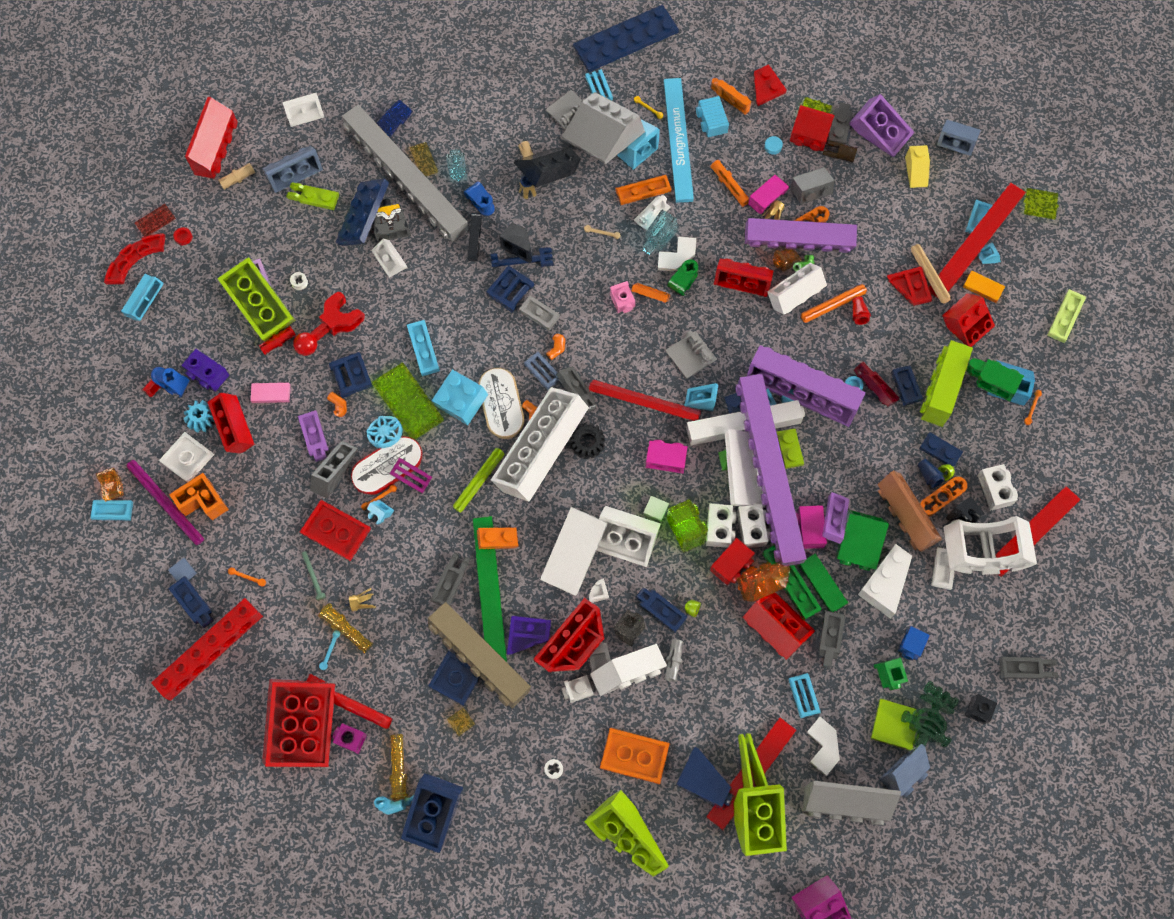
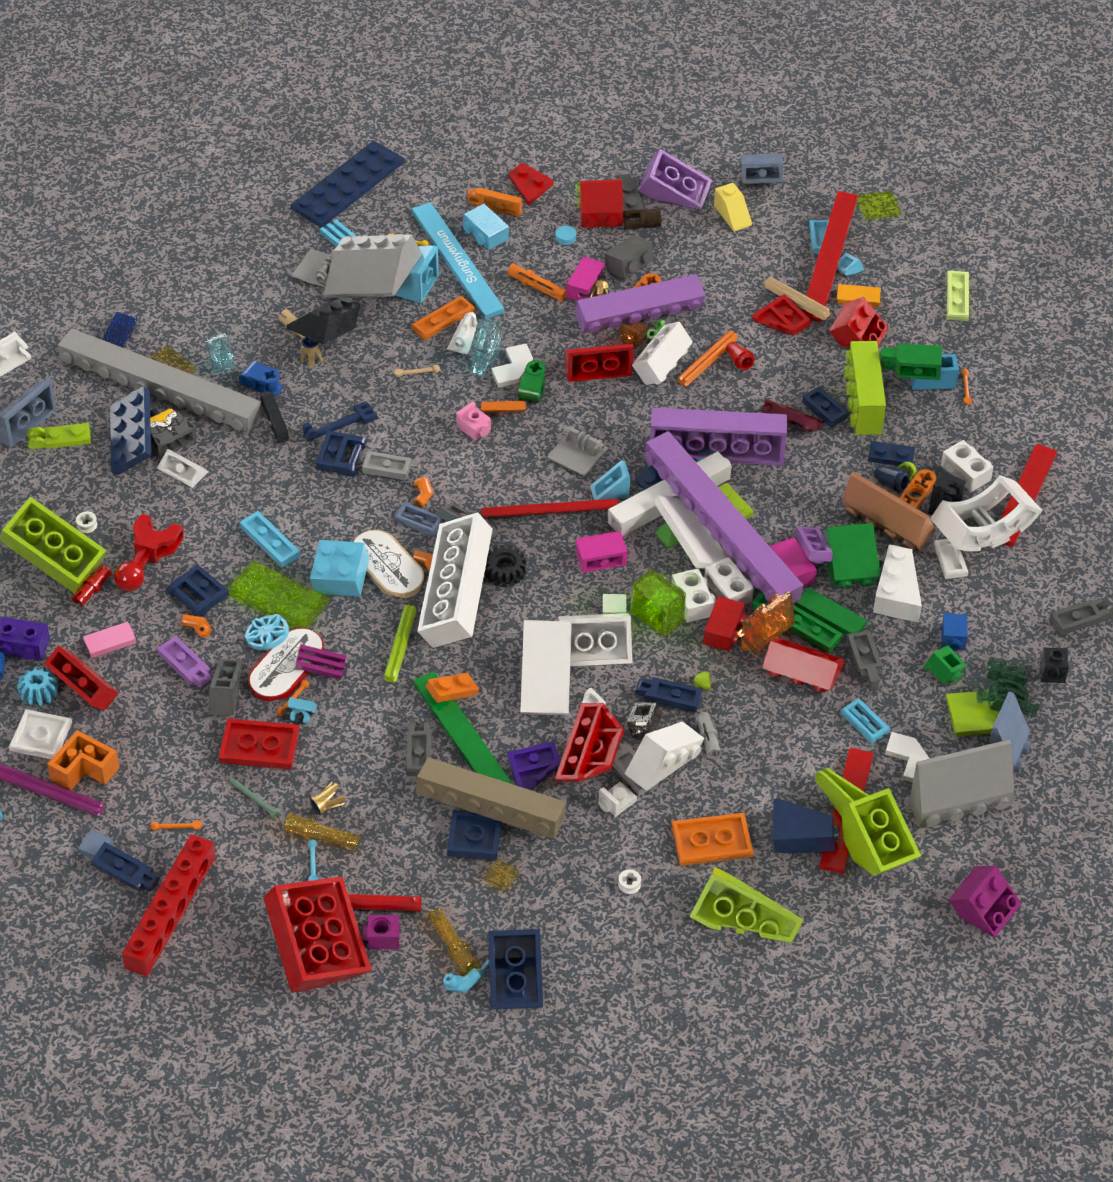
camera: 25 degrees left, 20 degrees down
black slope [499,222,532,263] -> none

